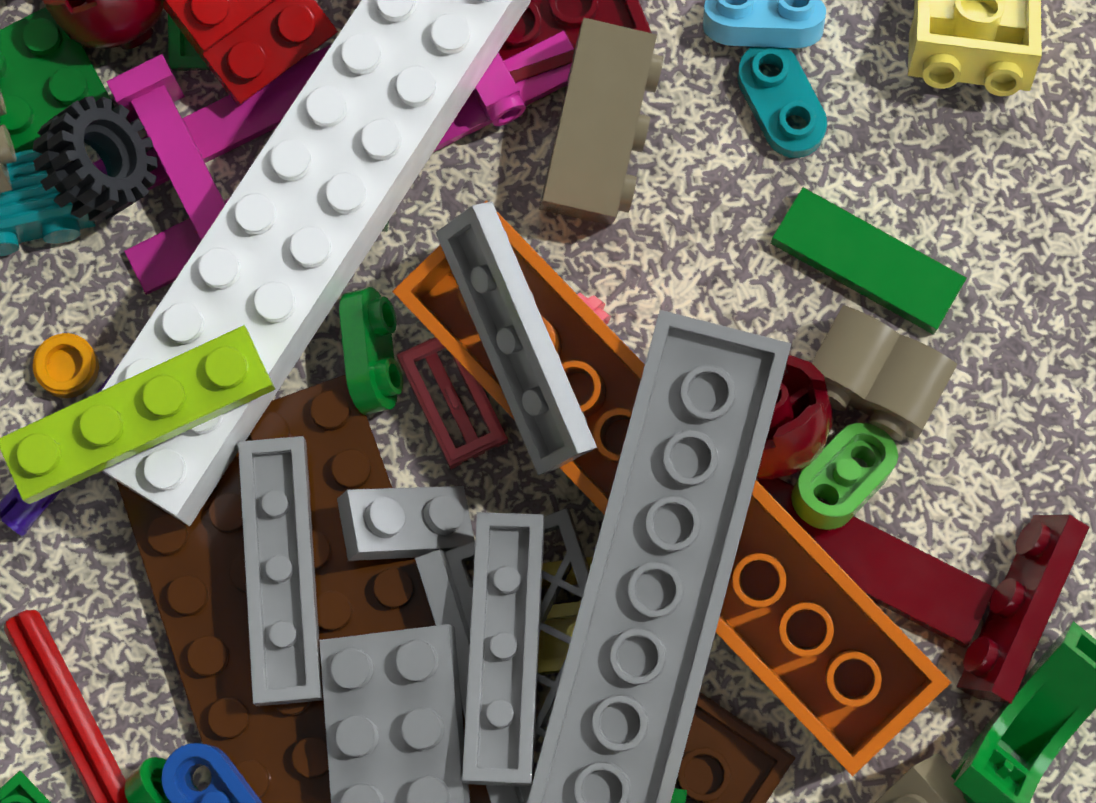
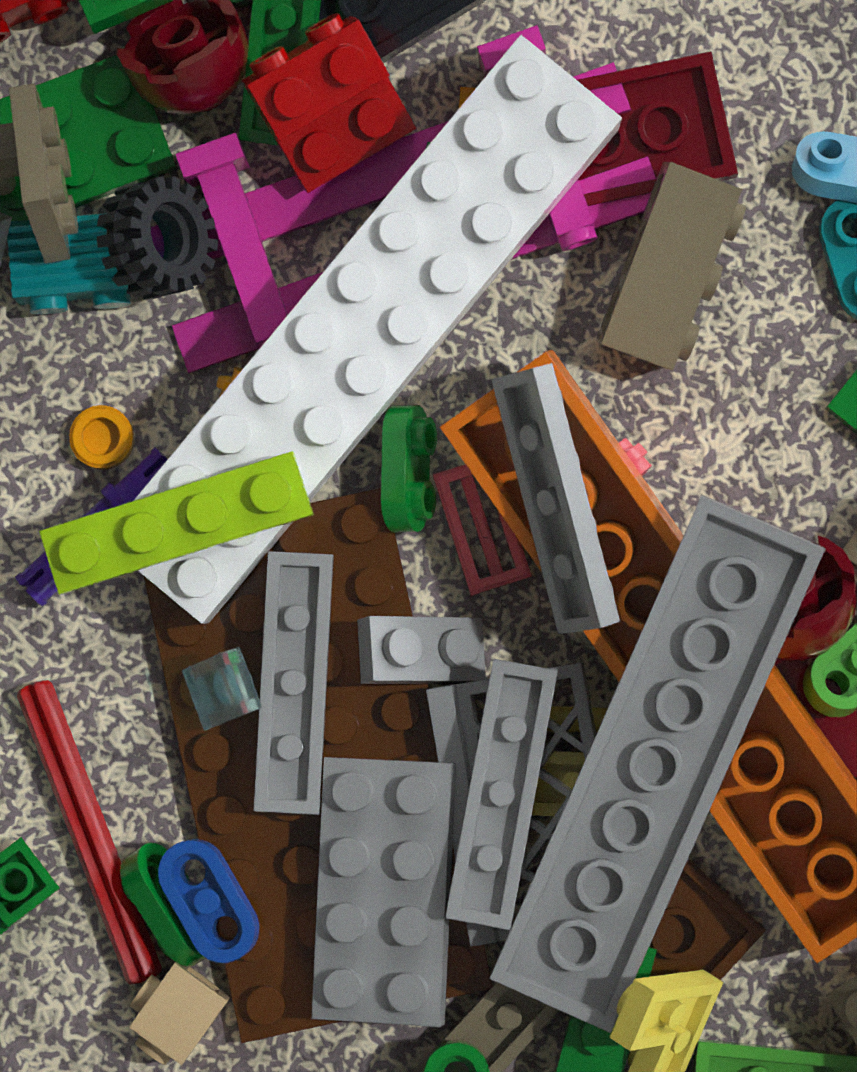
camera: 10 degrees right, 10 degrees up
none -> clear light blue plate [182,647,262,731]

